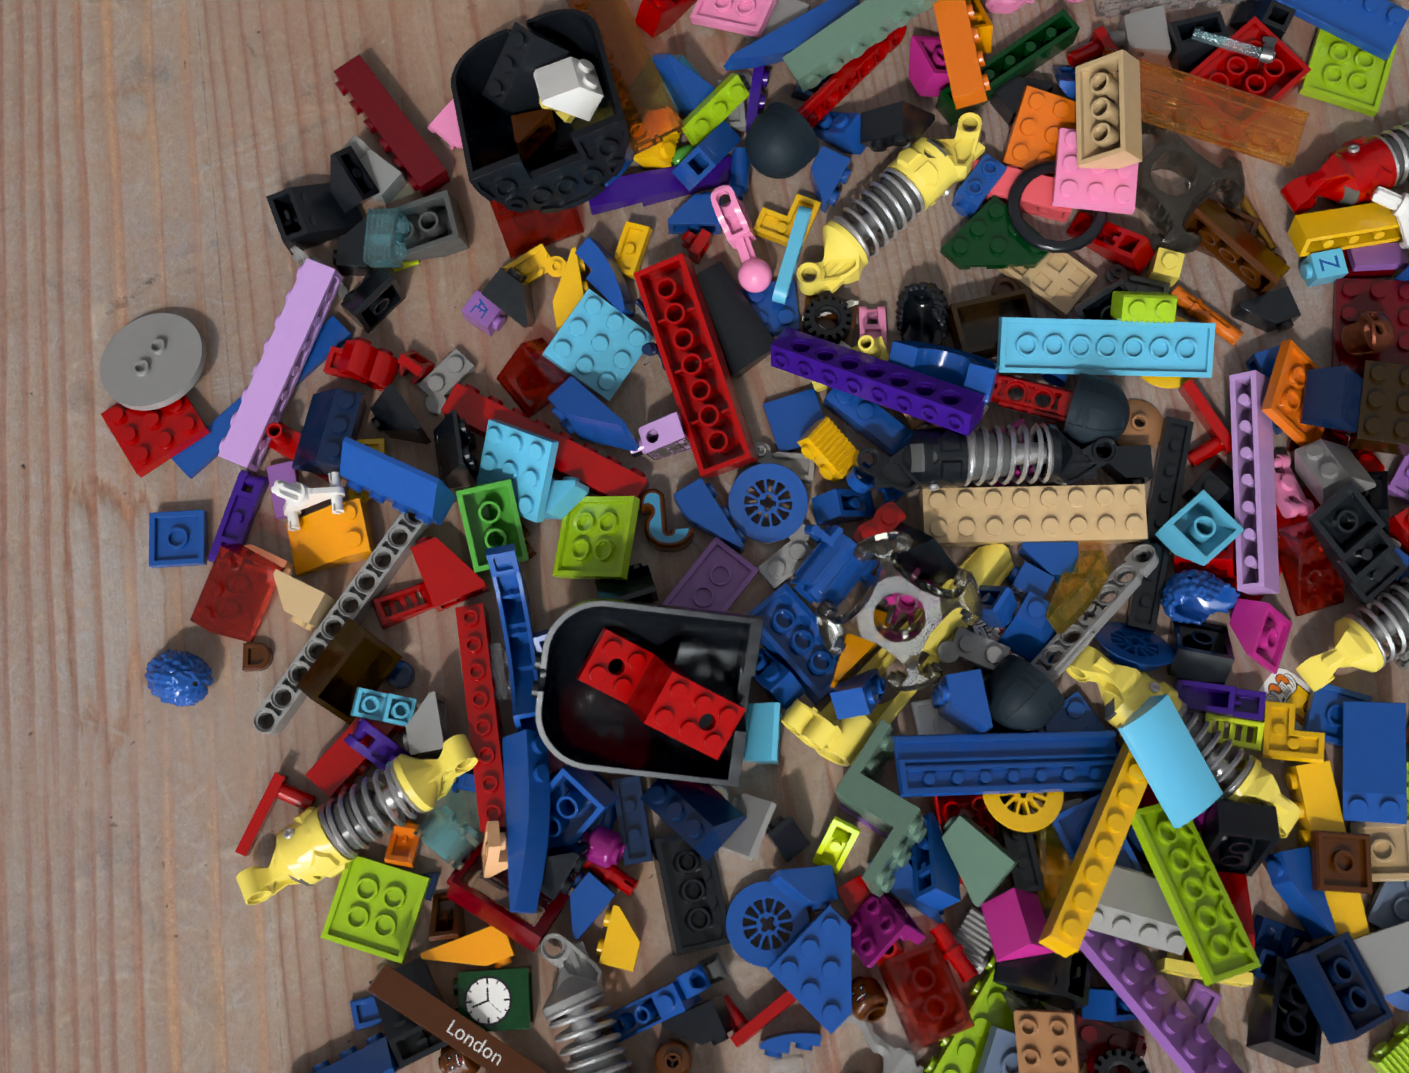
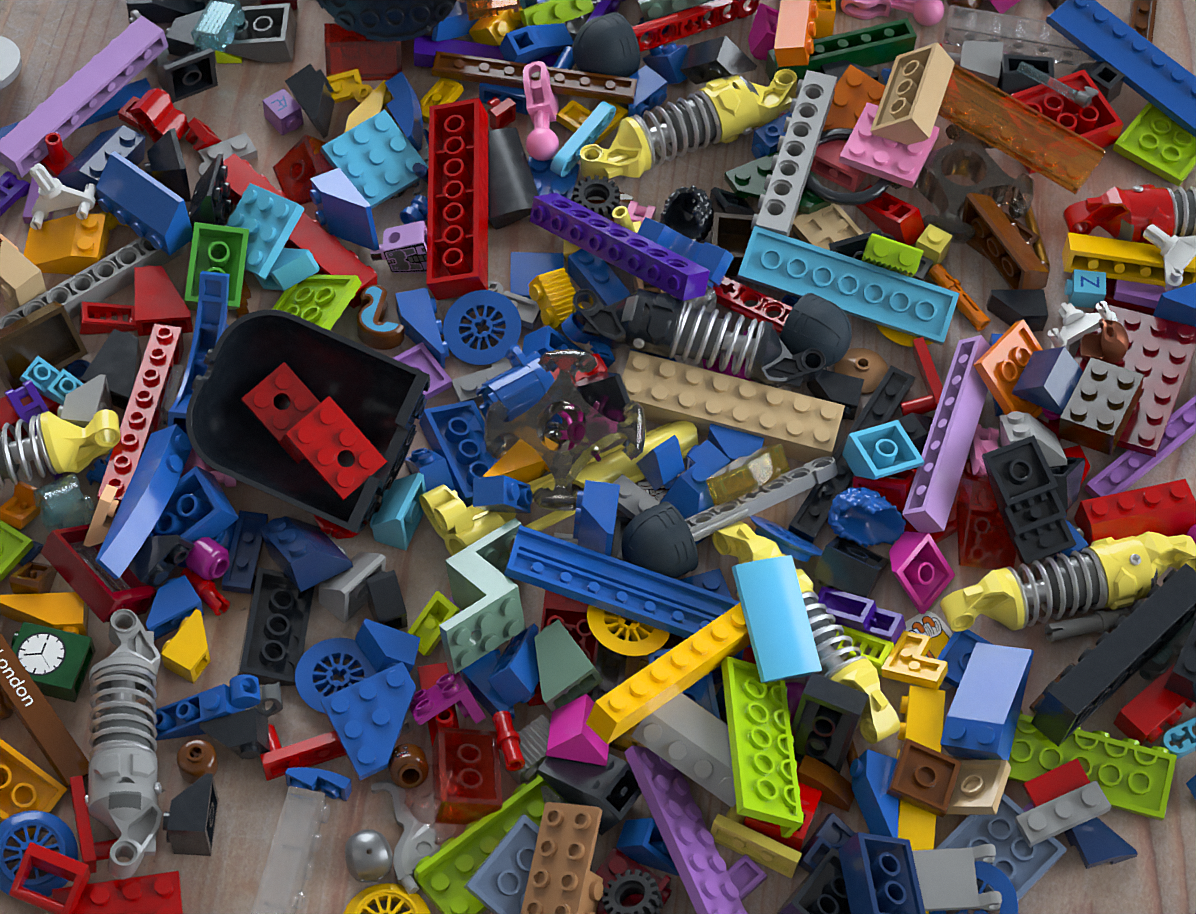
camera: 10 degrees right, 20 degrees down
none -> black slope [81,329,142,410]
none -> blue wheel [399,195,428,225]
none -> reddish brown tile [432,51,637,104]
none -> black slope [710,187,756,216]
none -> light grey brick [751,70,837,237]
none -> reddish brown slope [797,755,855,812]
none -> white axle [1047,301,1117,352]

